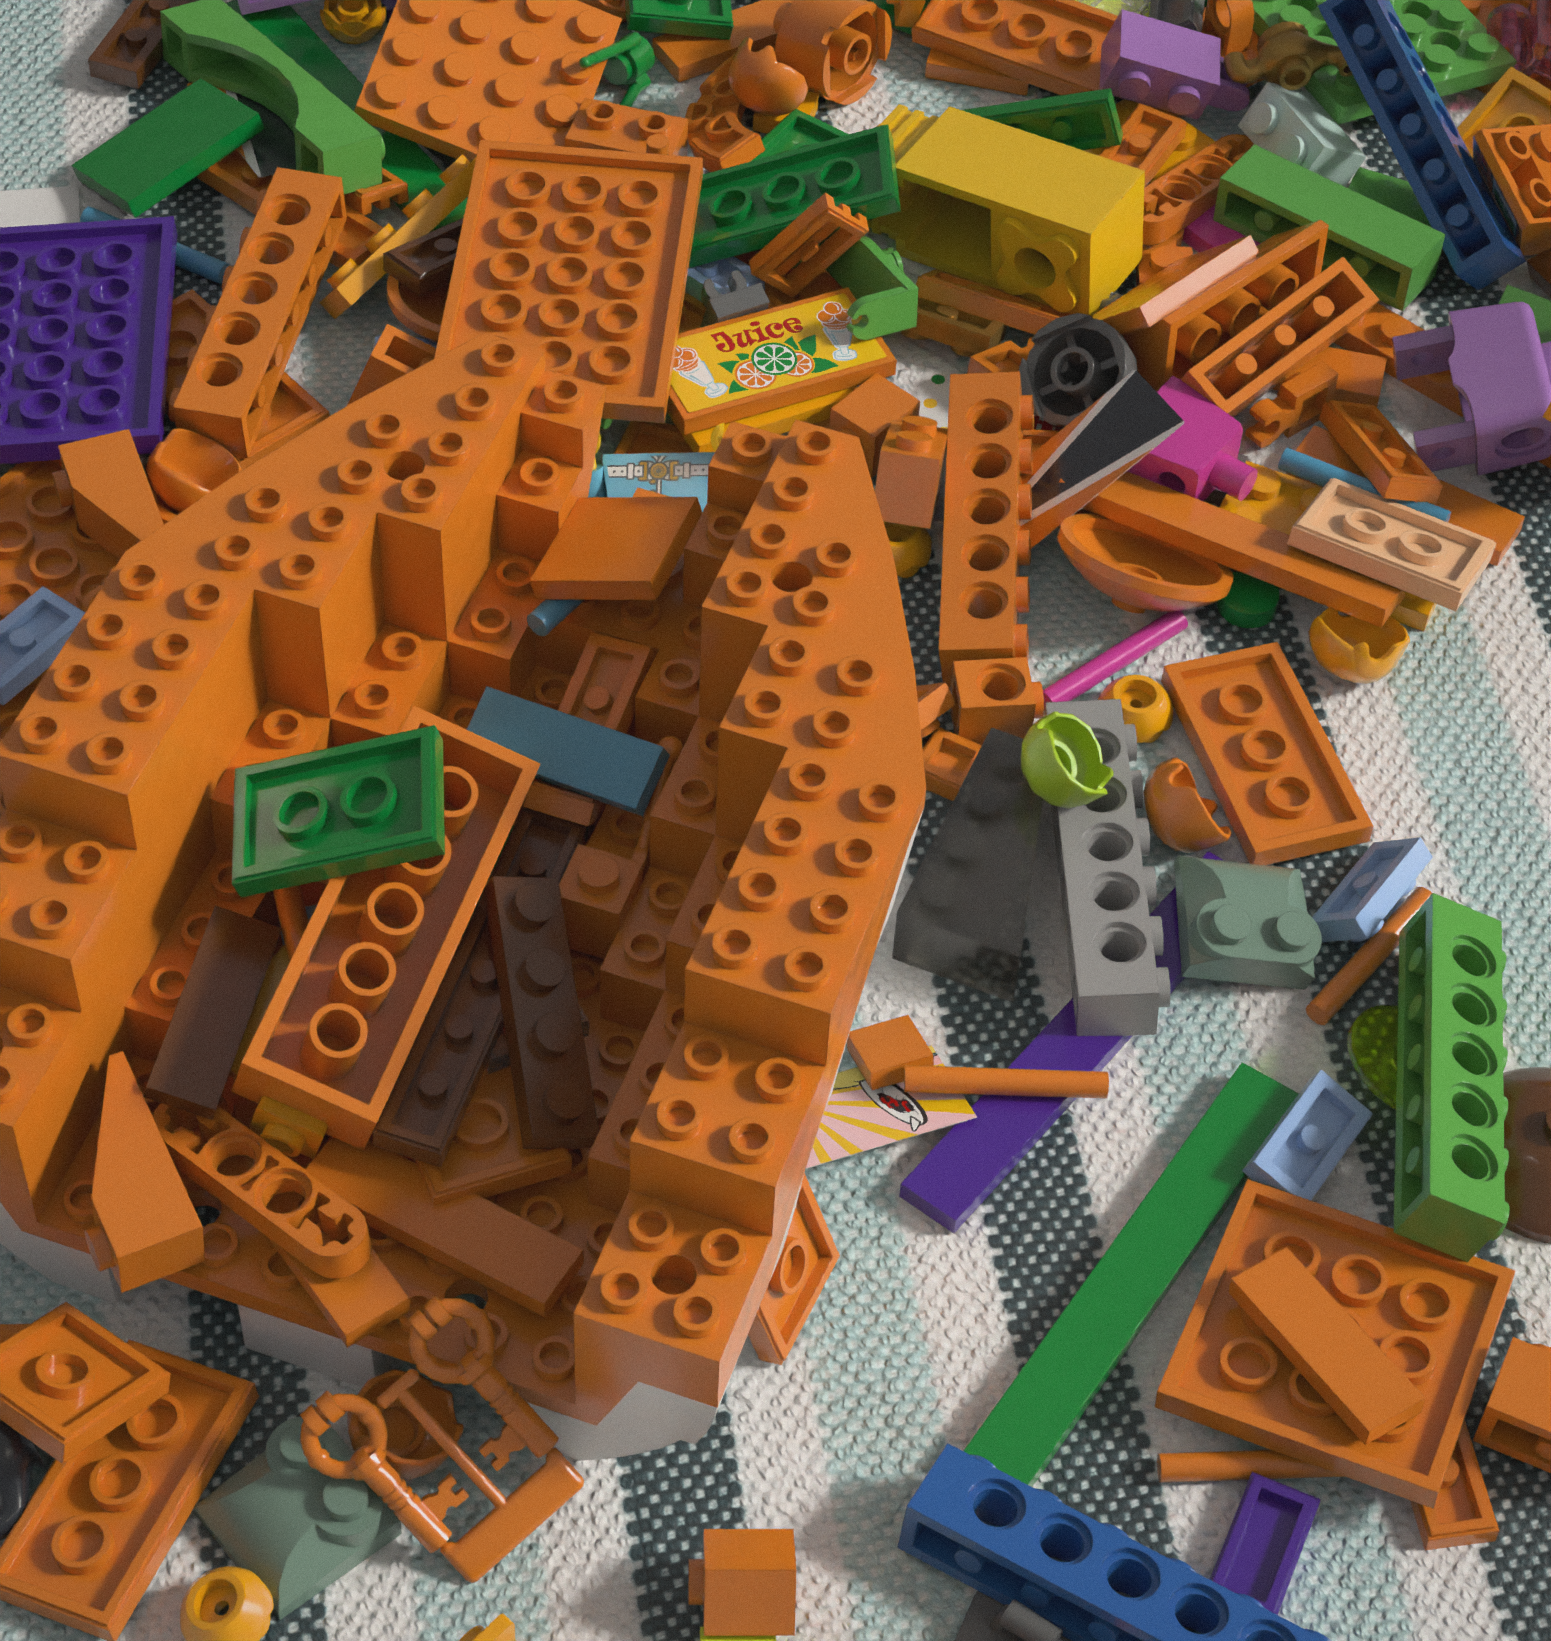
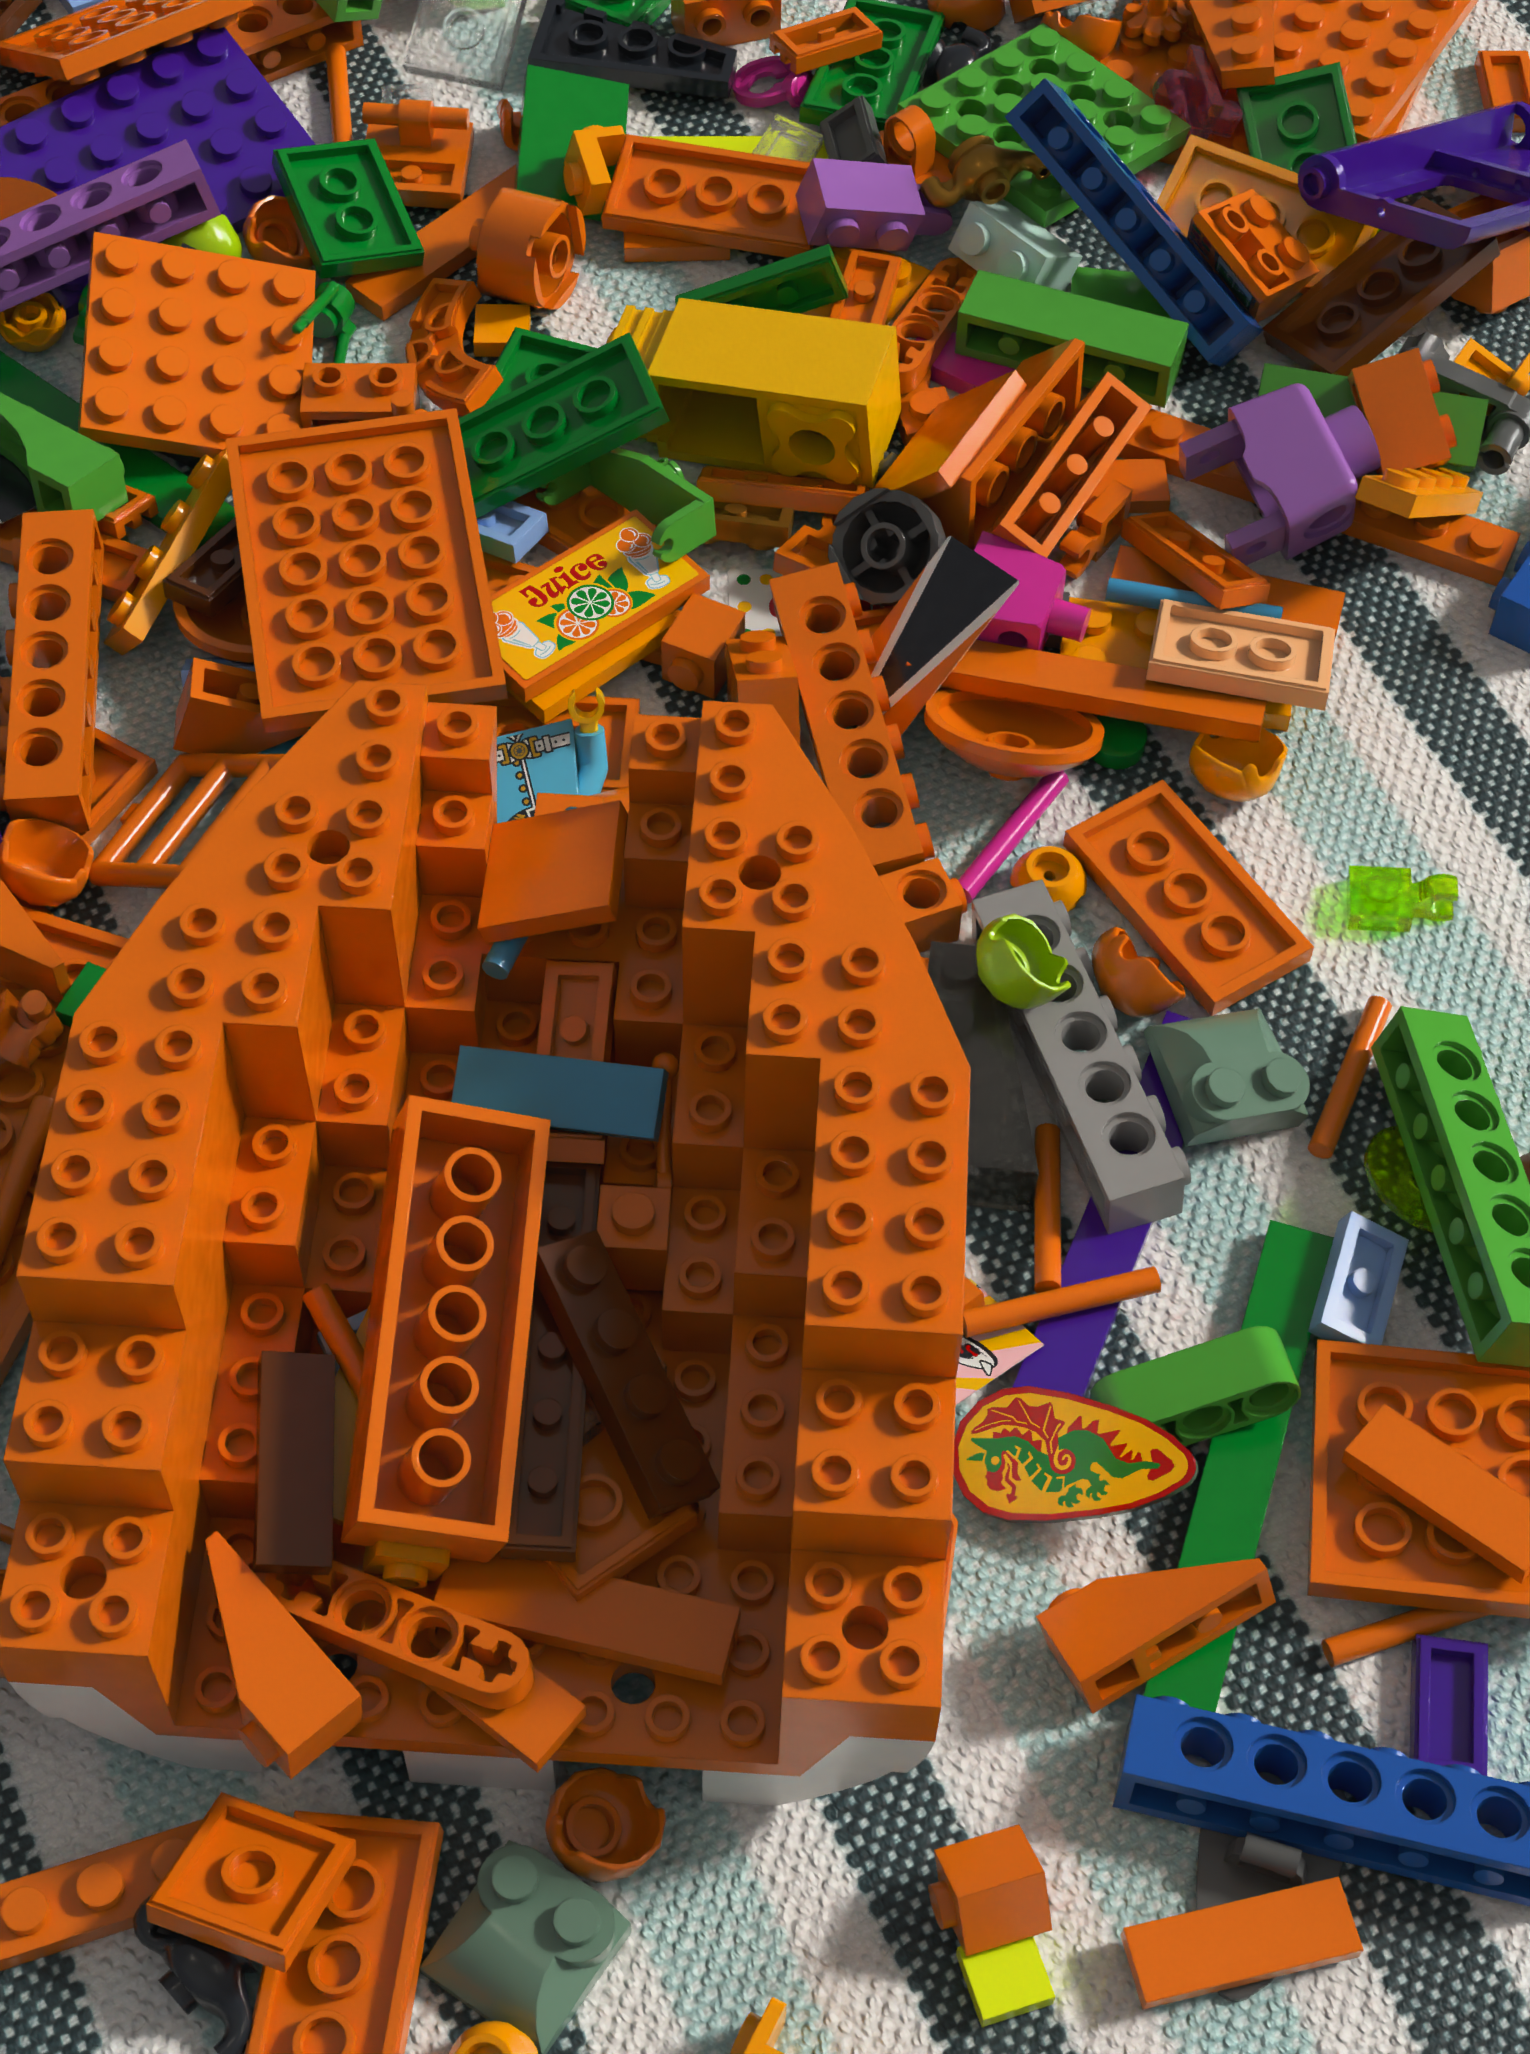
camera: 15 degrees left, 5 degrees up
green tile [232,725,445,897] -> none
orange piece [300,1296,584,1583] -> none
dark grey tile [700,270,770,327] -> none
orange hair [728,37,808,116] -> none
orange tile [749,193,869,298] -> none
light blue plate [1312,837,1433,942] -> none
none -> shield [953,1386,1198,1523]
none -> orange bar [1034,1123,1061,1293]
none -> orange slope [1036,1558,1276,1714]
none -> bright green beam [1090,1326,1301,1446]
none -> clear neon green plate [1346,866,1458,932]

